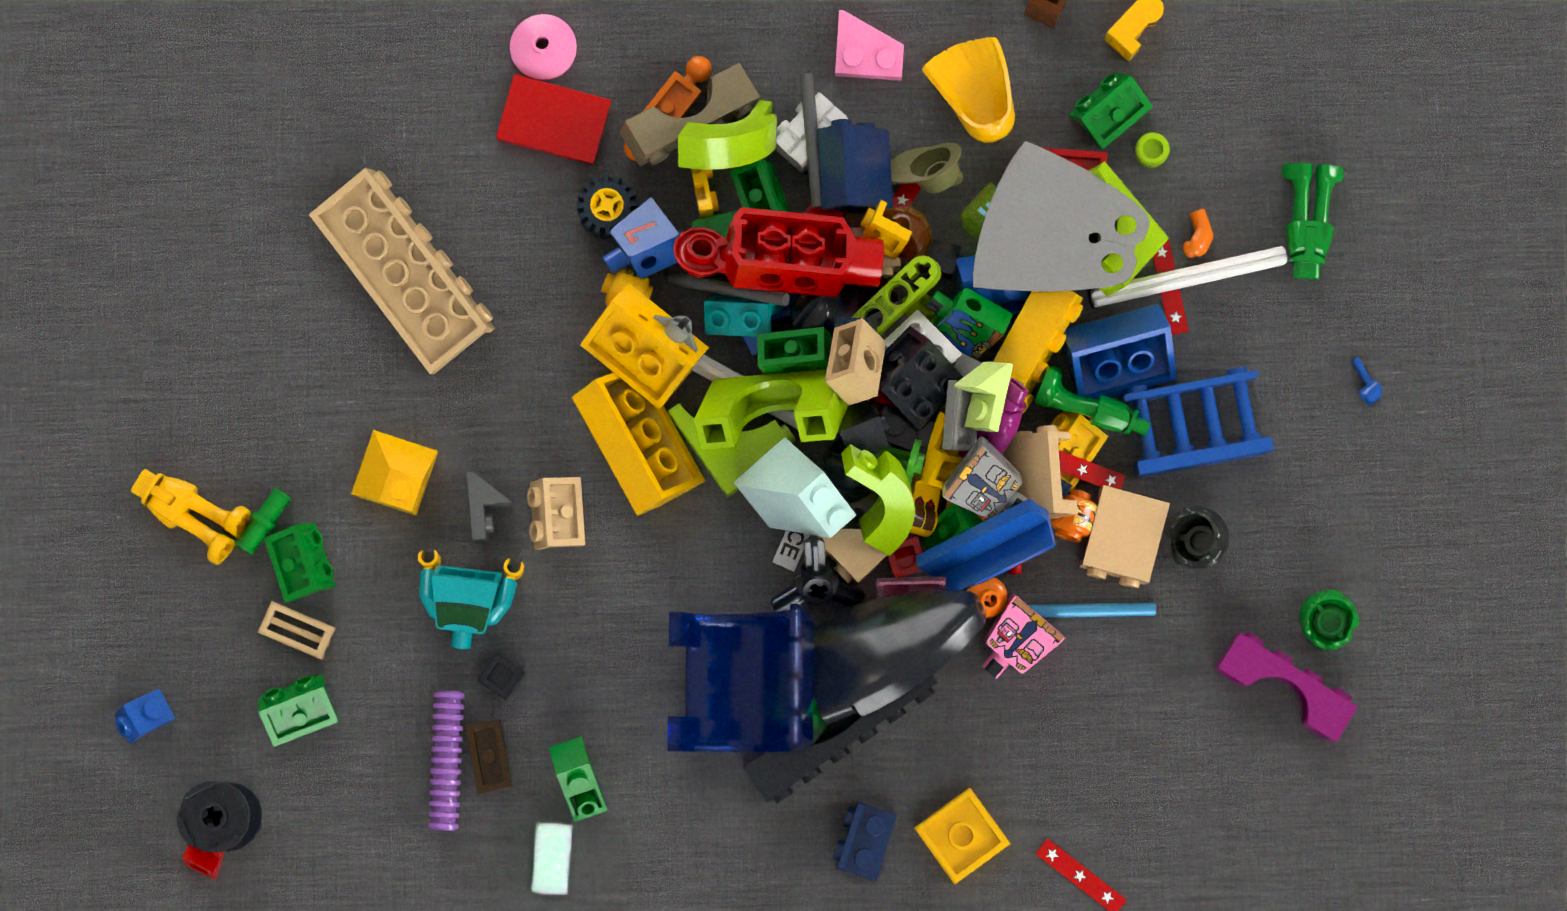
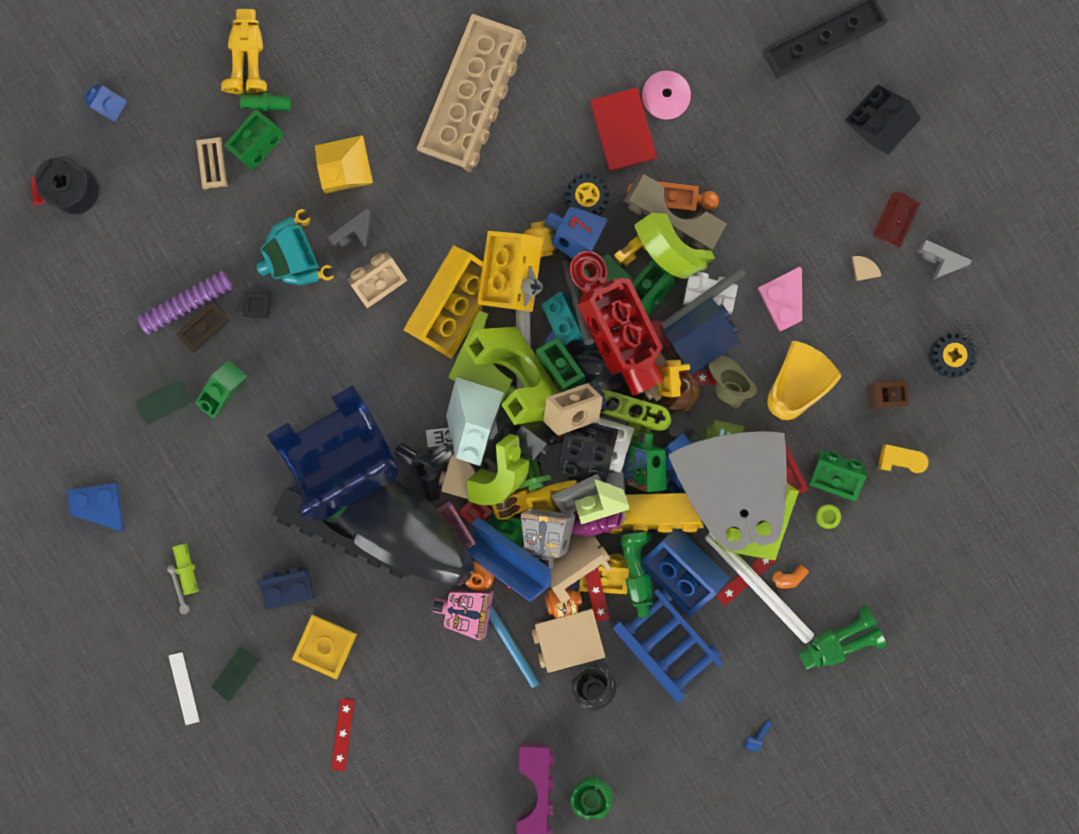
camera: 70 degrees right, 5 degrees up
bracket [258,674,339,747] -> none

